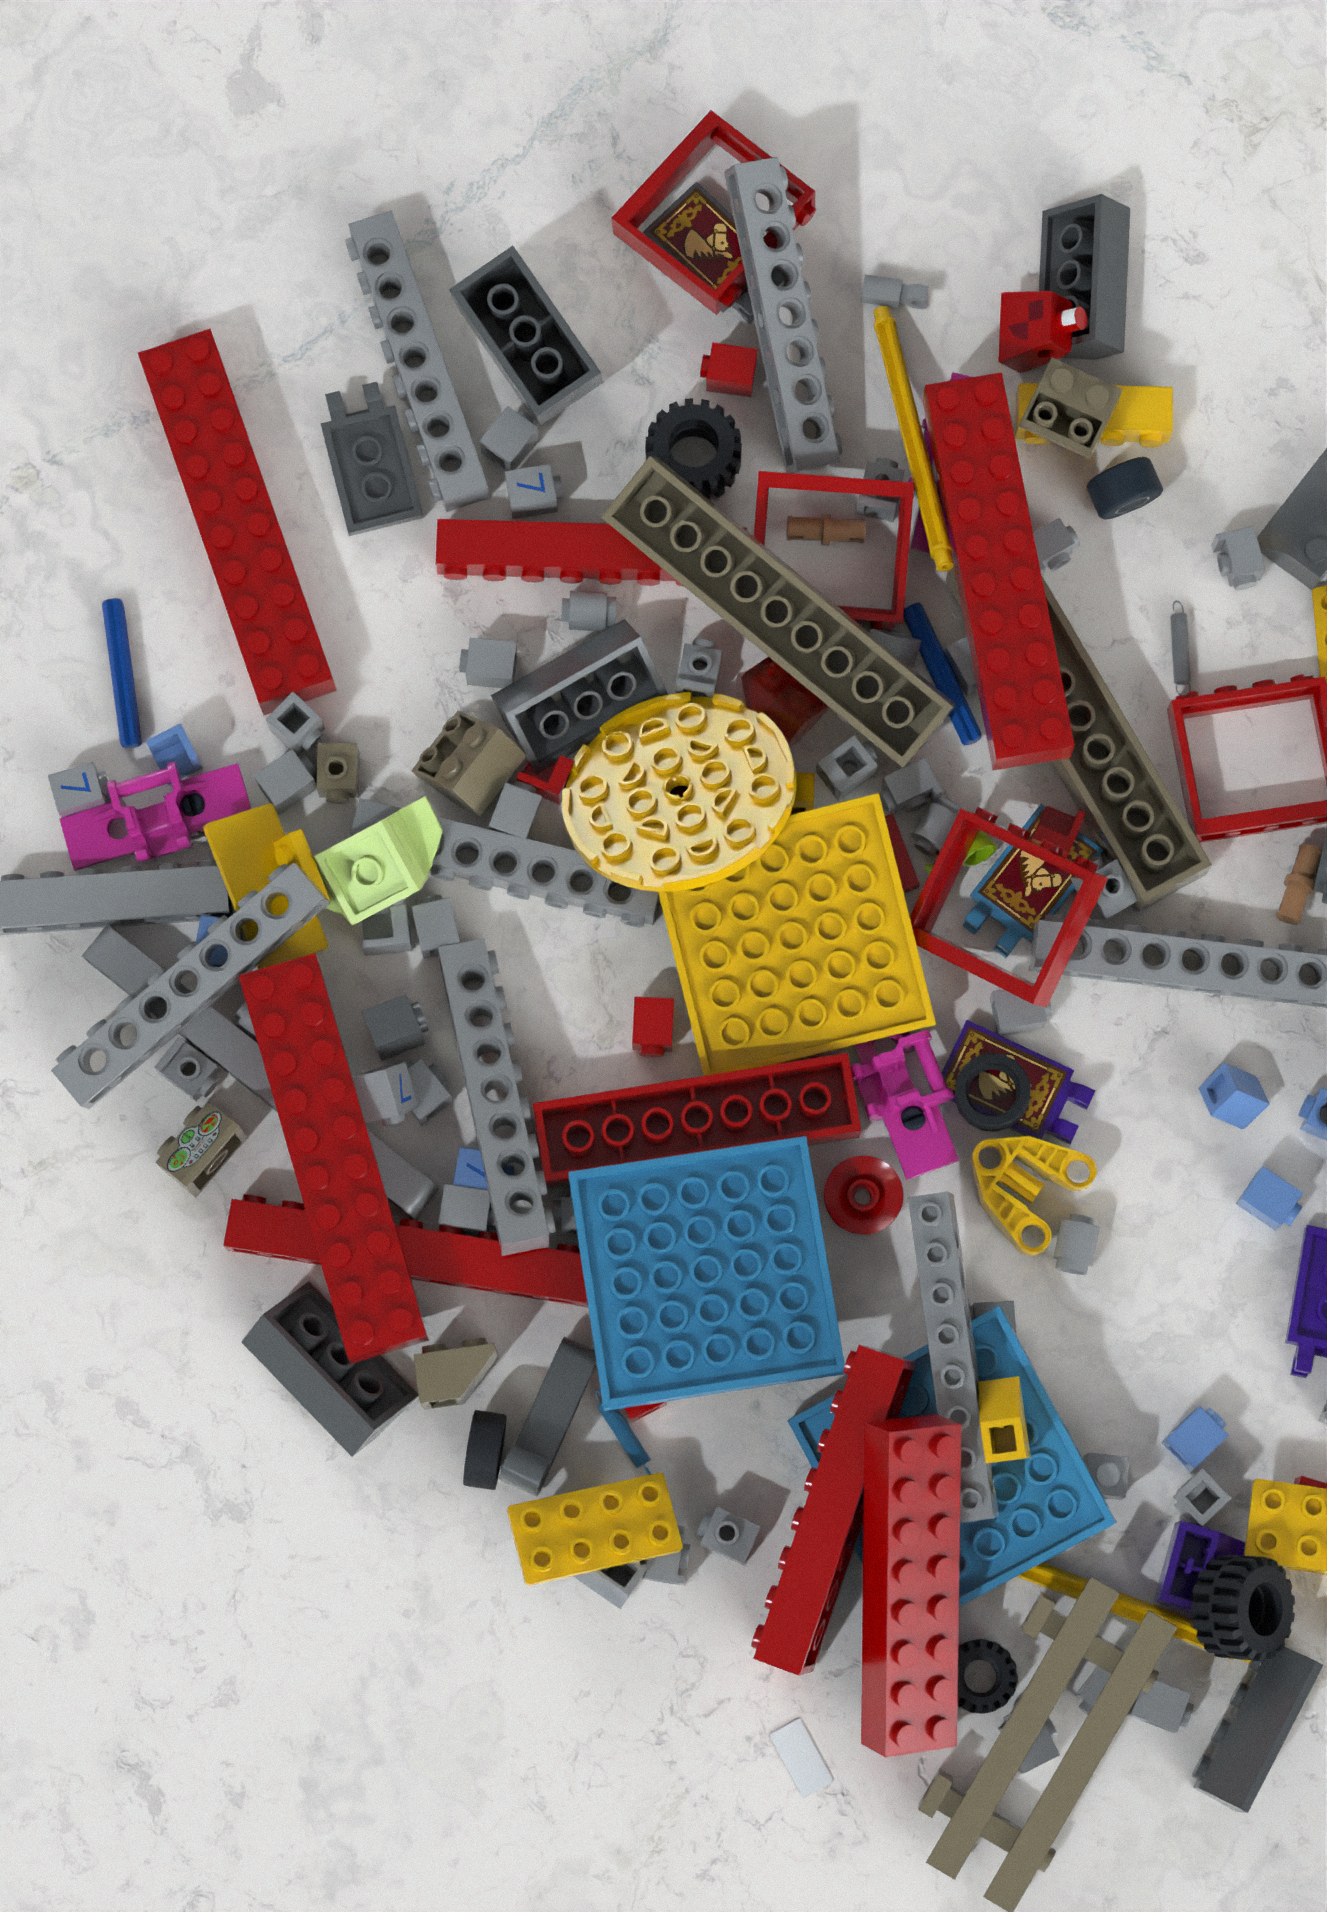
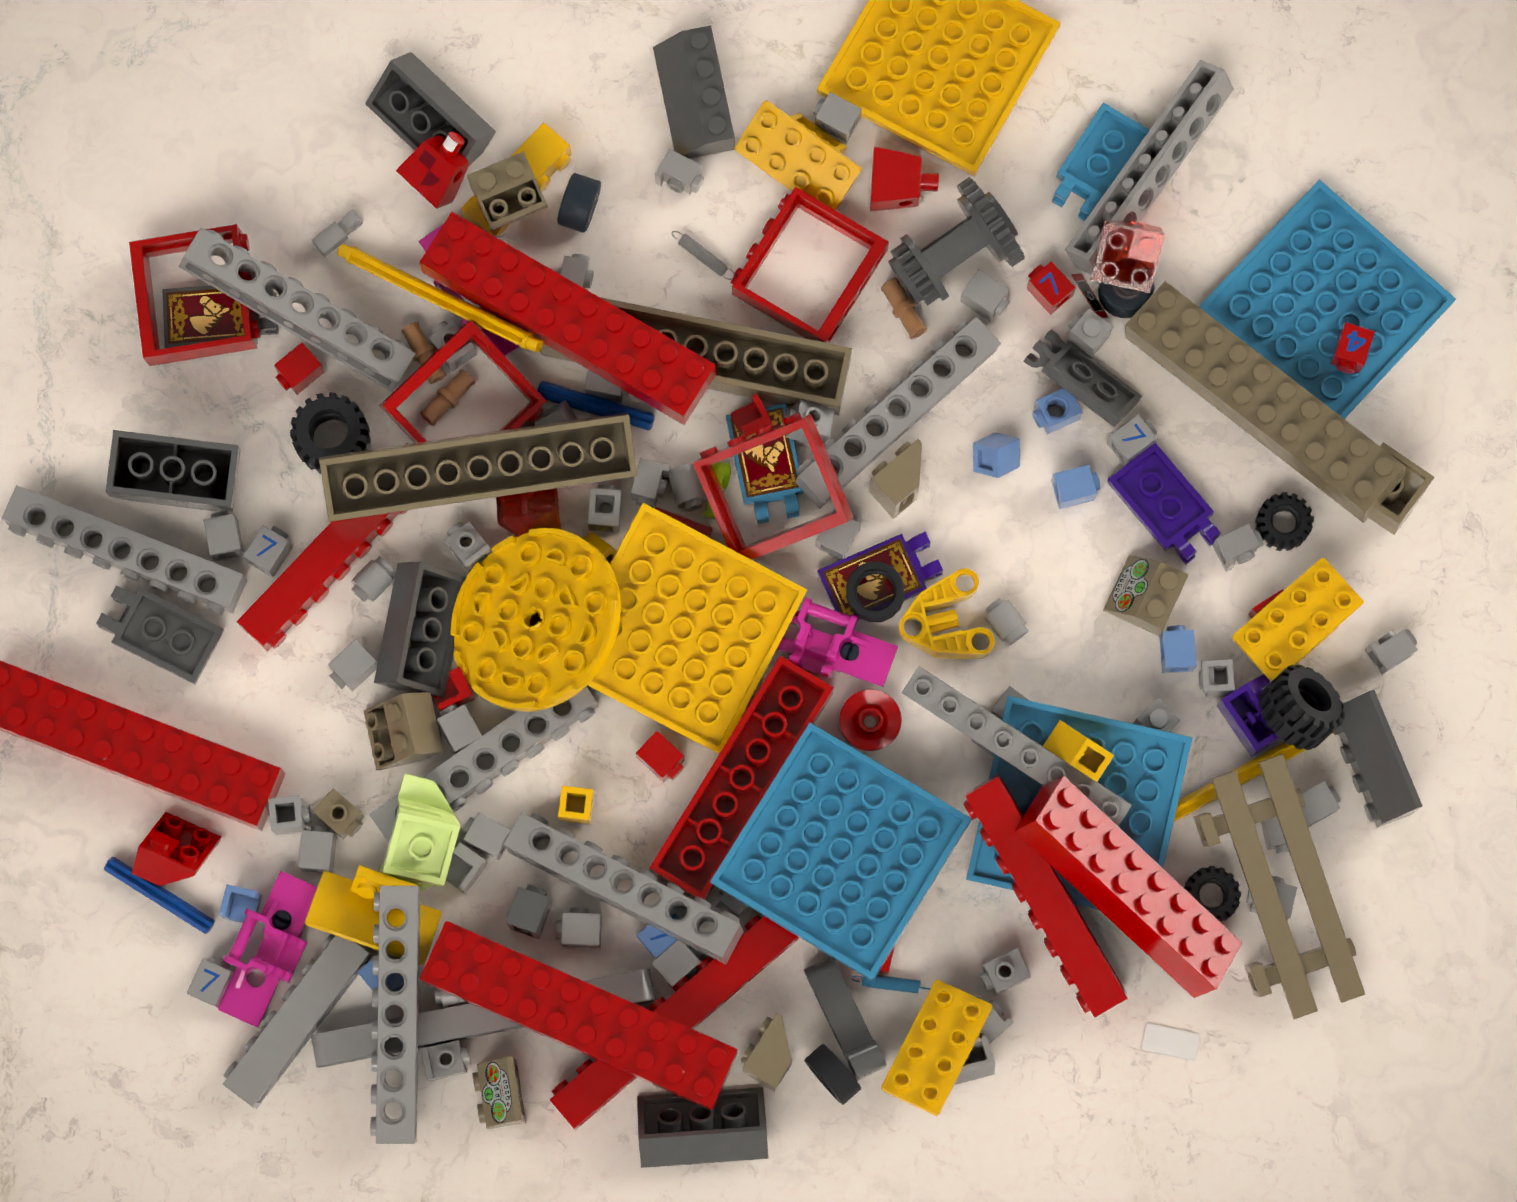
camera: 50 degrees left, 0 degrees up
light grey brick [352,1061,419,1126] -> none
none -> red slope [132,811,222,886]
none -> medium nougat pin [401,322,447,384]
none -> yellow brick [558,785,595,825]
none -> dark tan slope [869,439,922,519]
none -> dark tan slope [1103,555,1189,636]

